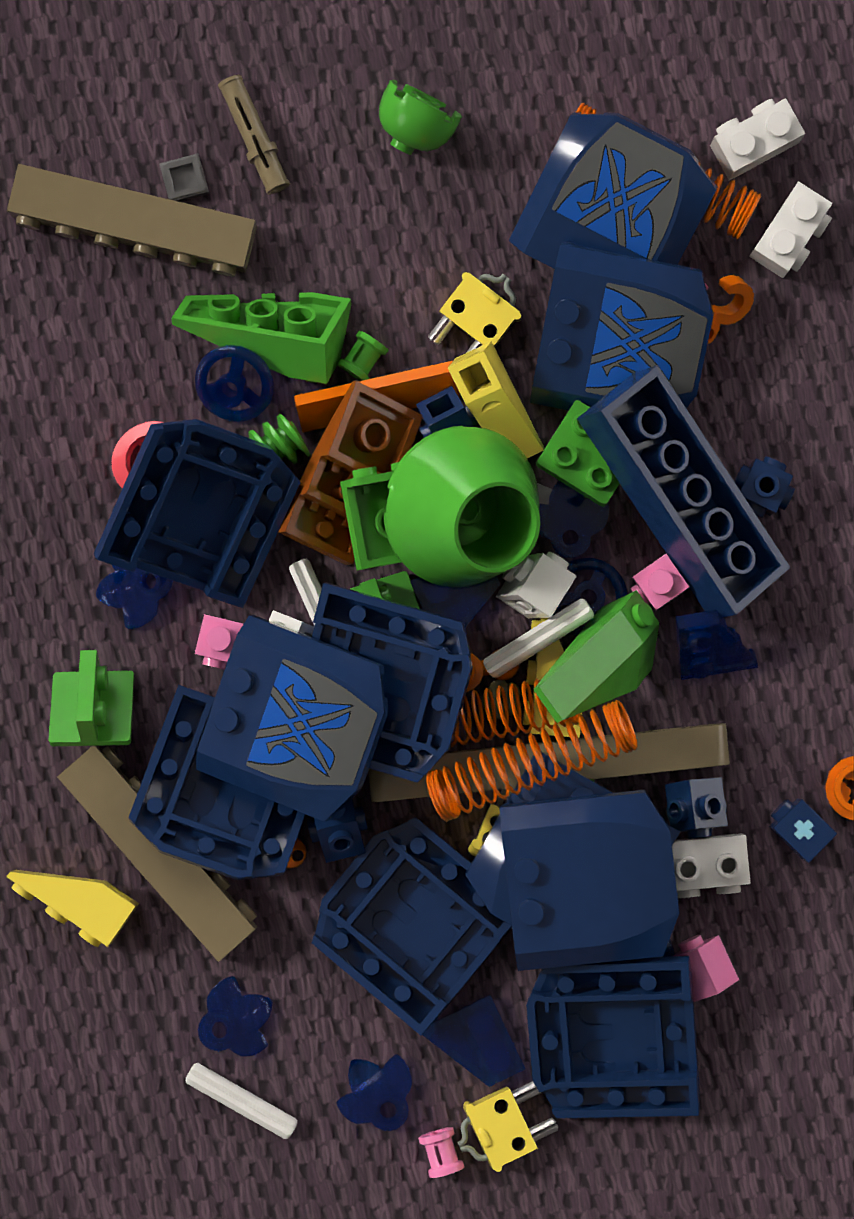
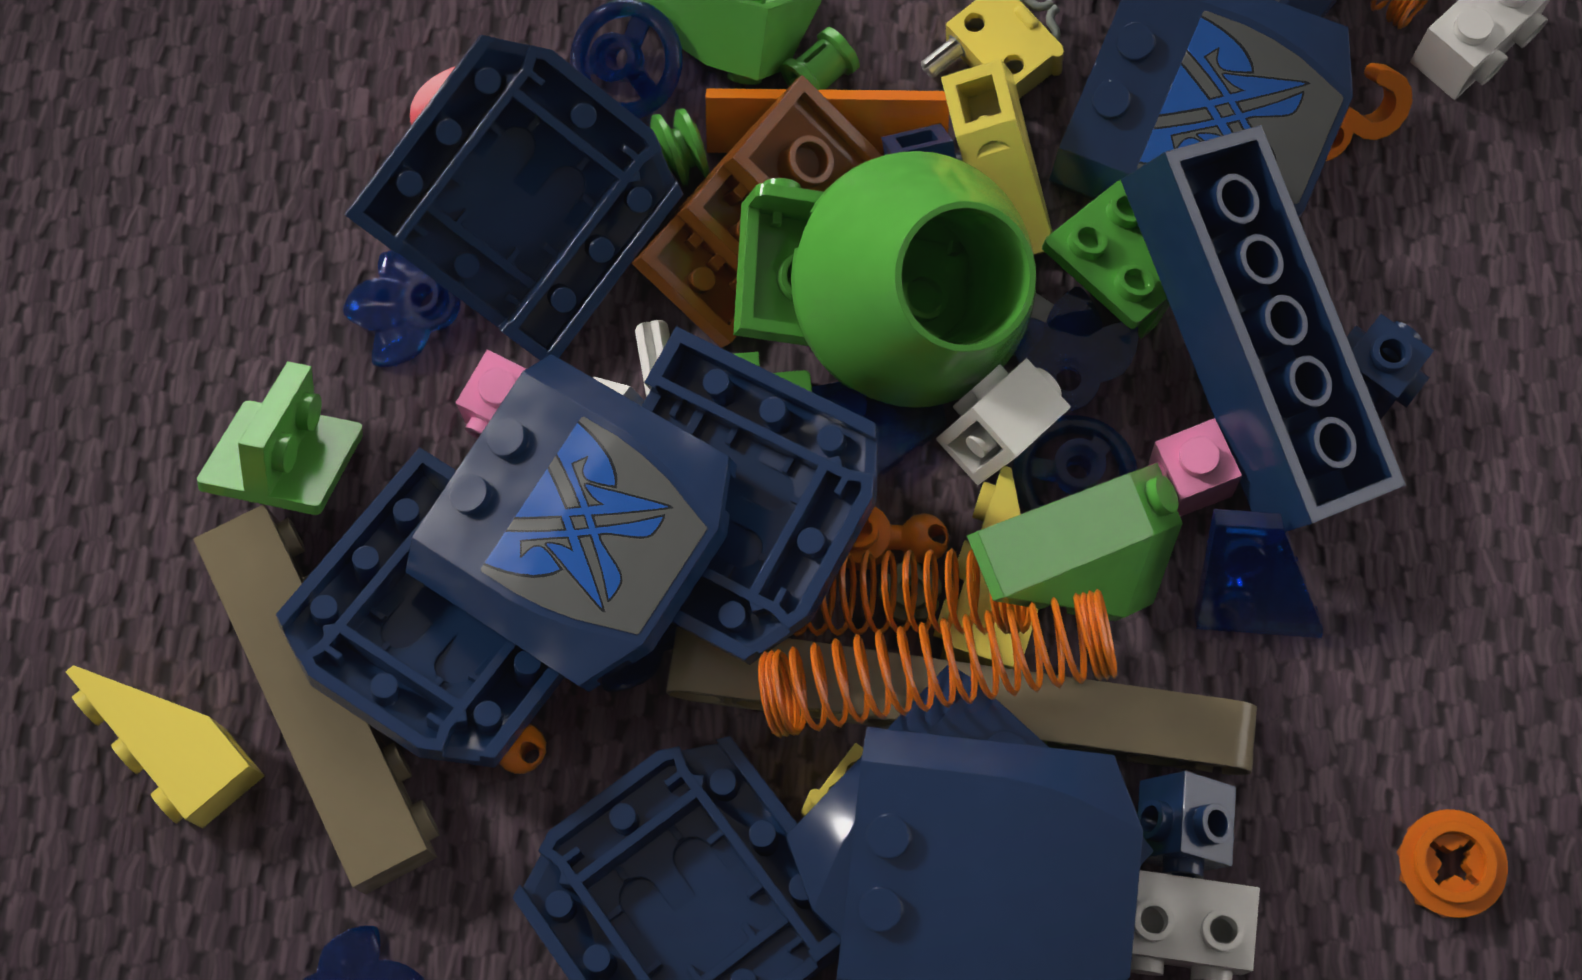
camera: 15 degrees right, 15 degrees down
dark blue brick [307,798,368,863] -> none
white axle [483,599,594,678] -> none
dark blue brick [769,798,837,863] -> none

